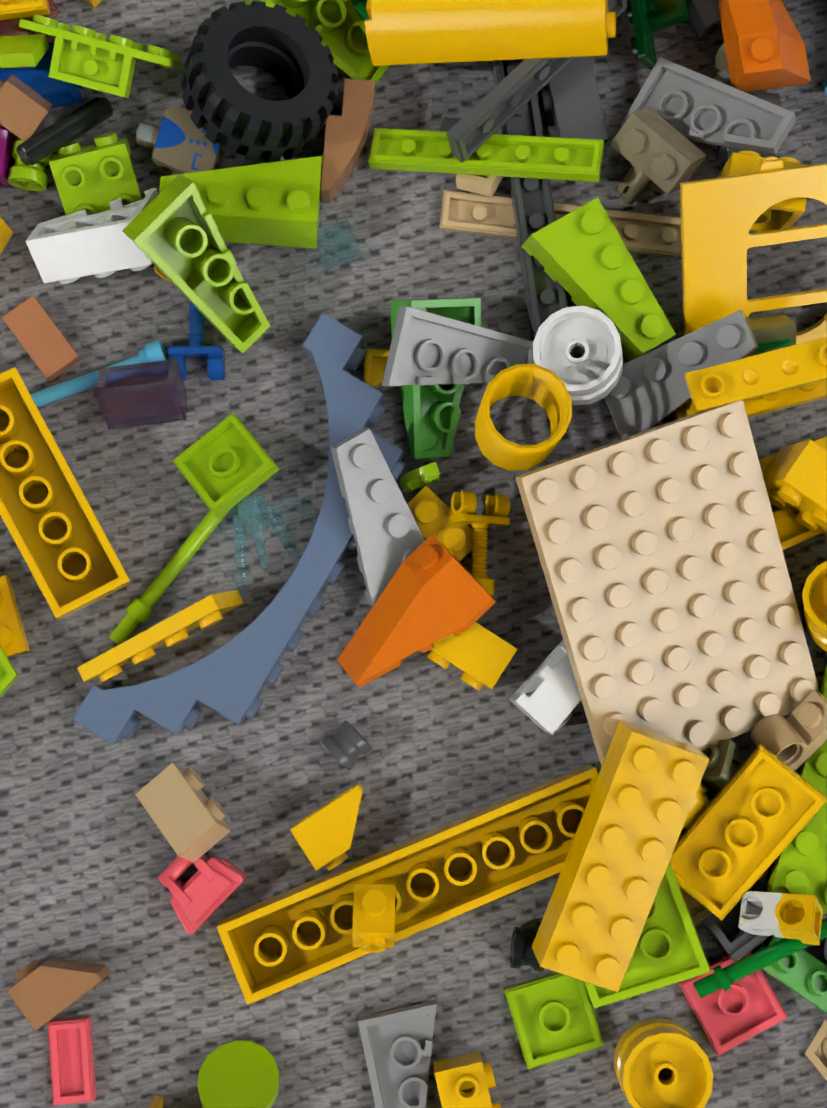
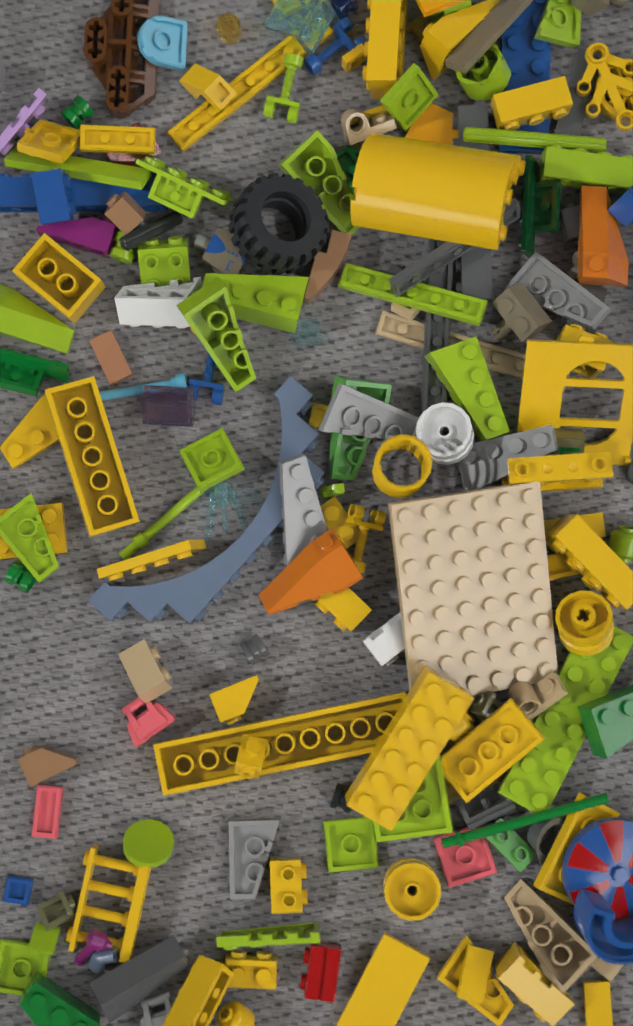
camera: 20 degrees right, 0 degrees up
leg [738,891,823,946] -> none

